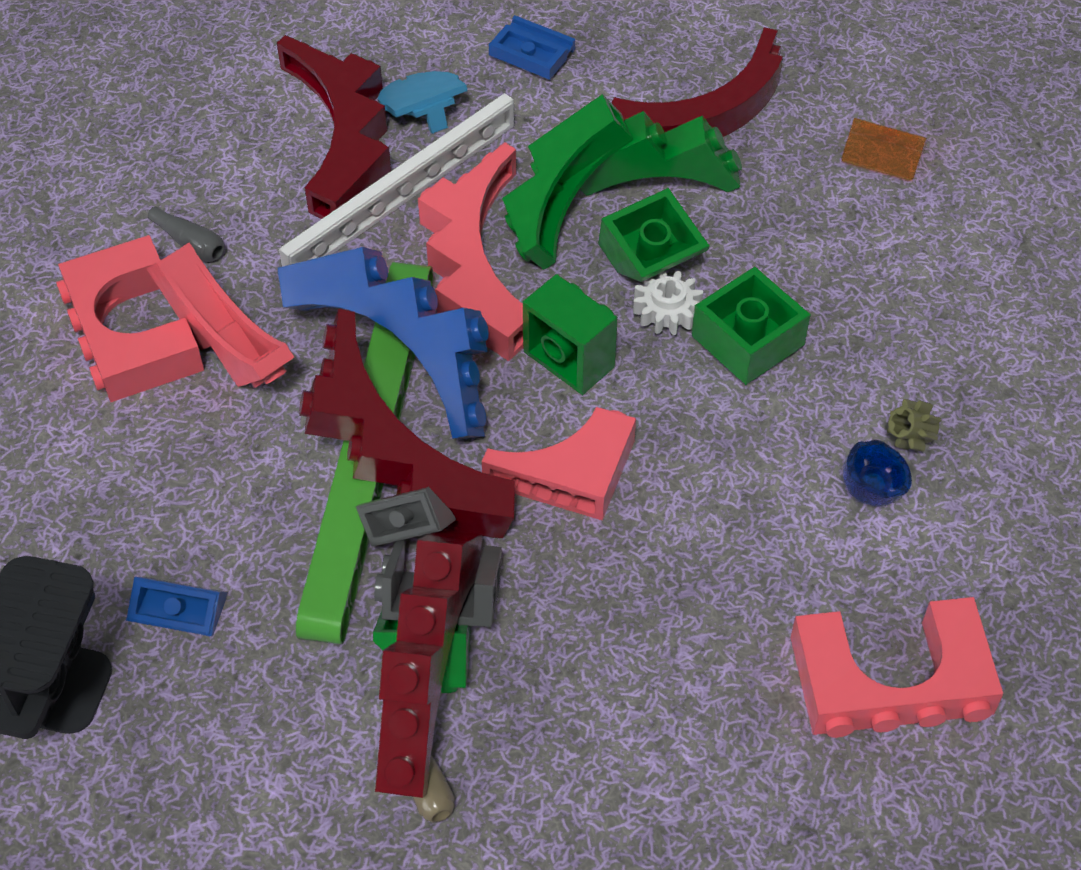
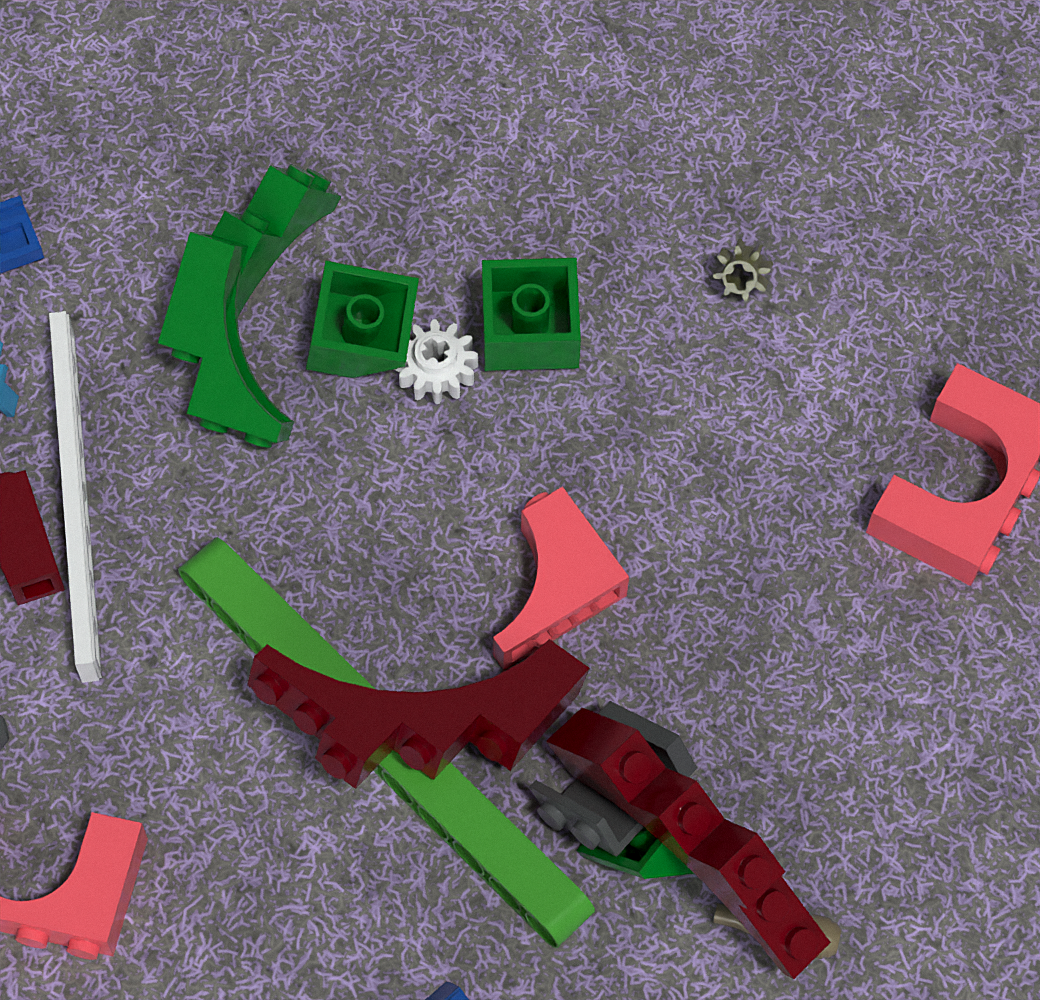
camera: 55 degrees left, 10 degrees up
coral arch [147,242,295,388] -> none
blue arch [277,247,489,439] -> none
dark grey slope [355,487,456,547] -> none
coral arch [418,142,523,361] -> none
green brick [523,274,618,396] -> none
dark red arch [612,27,783,137] -> none
clear orange panel [842,118,929,181] -> none
clear blue helmet [843,440,912,507] -> none

